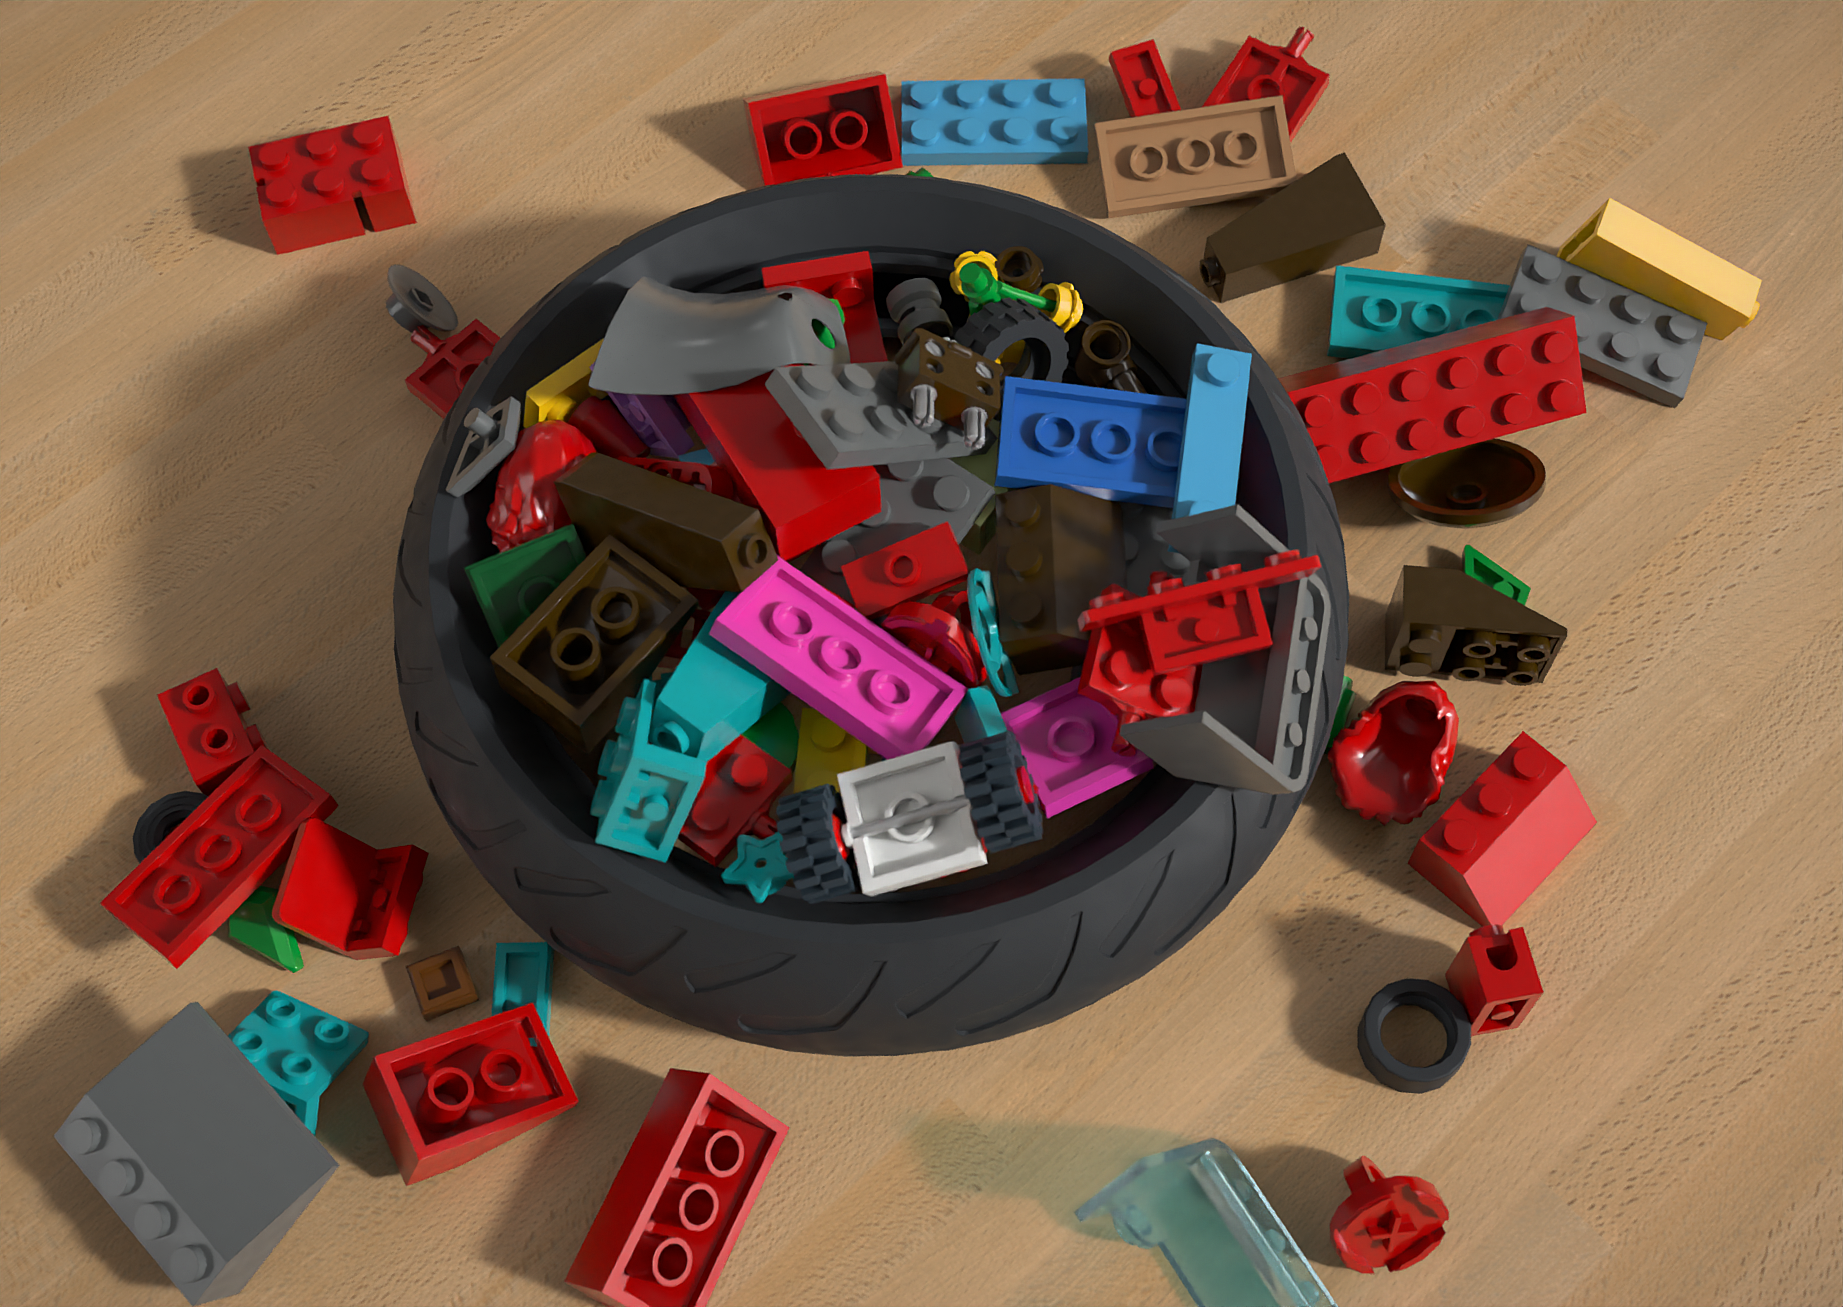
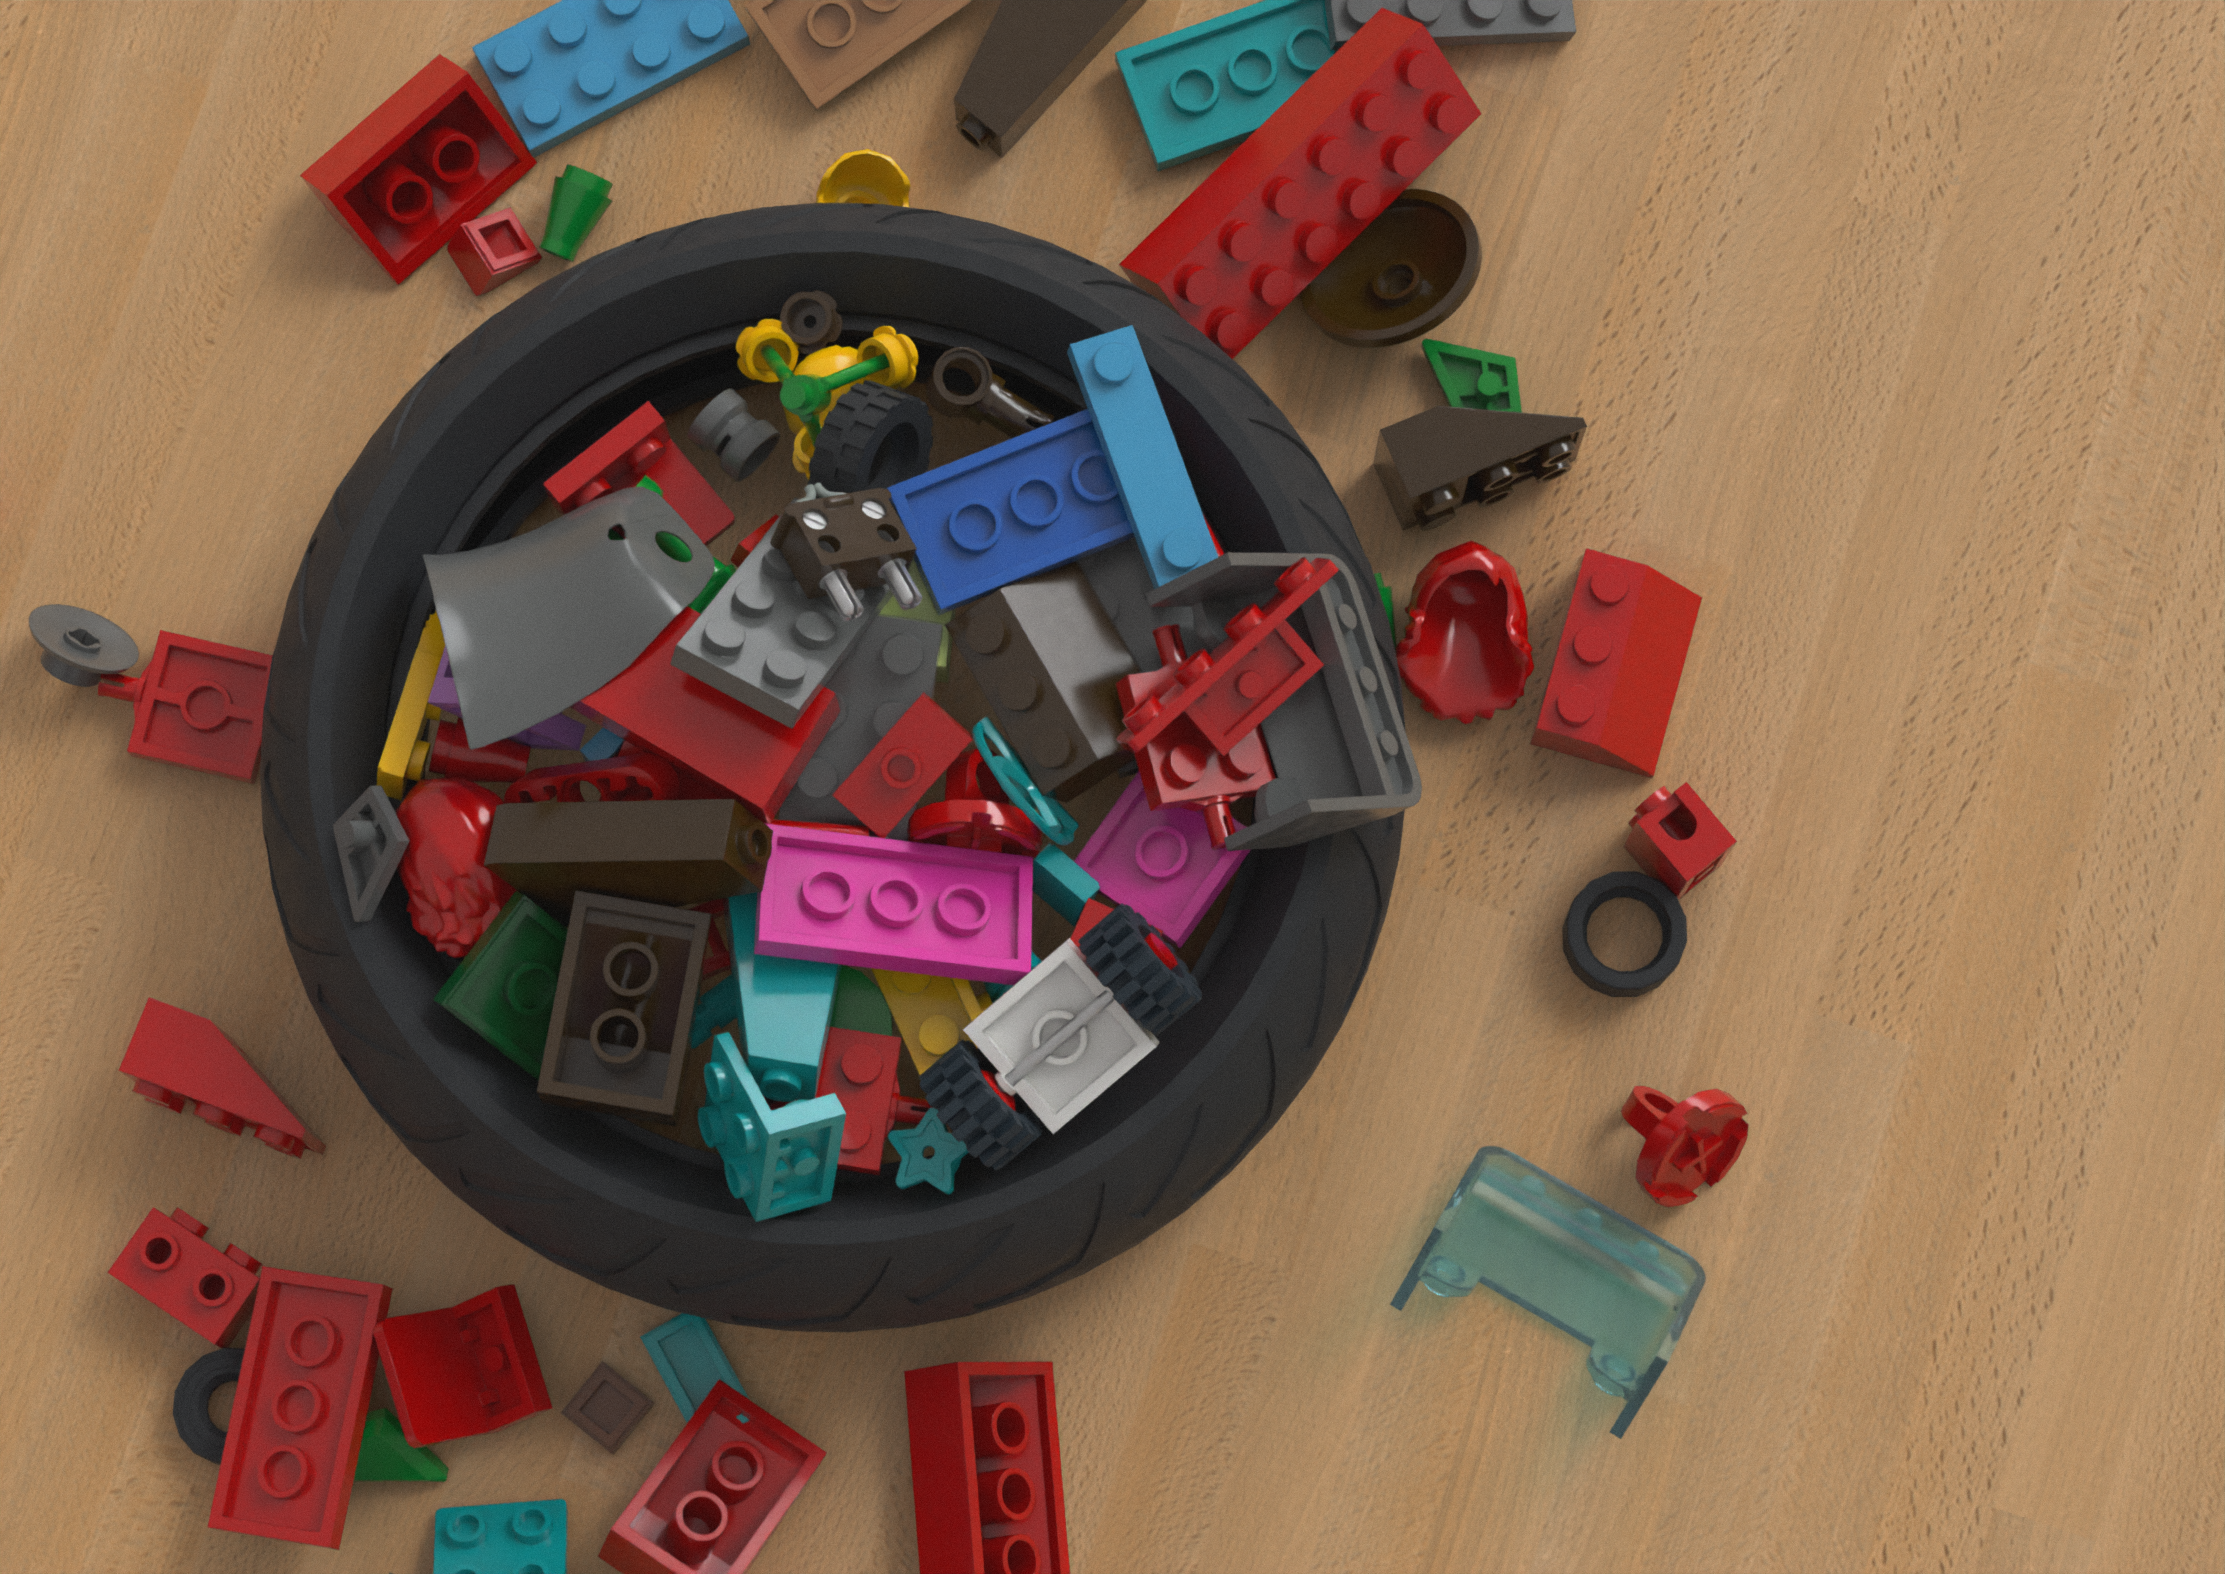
camera: 30 degrees left, 15 degrees up
none -> red slope [119,997,326,1159]

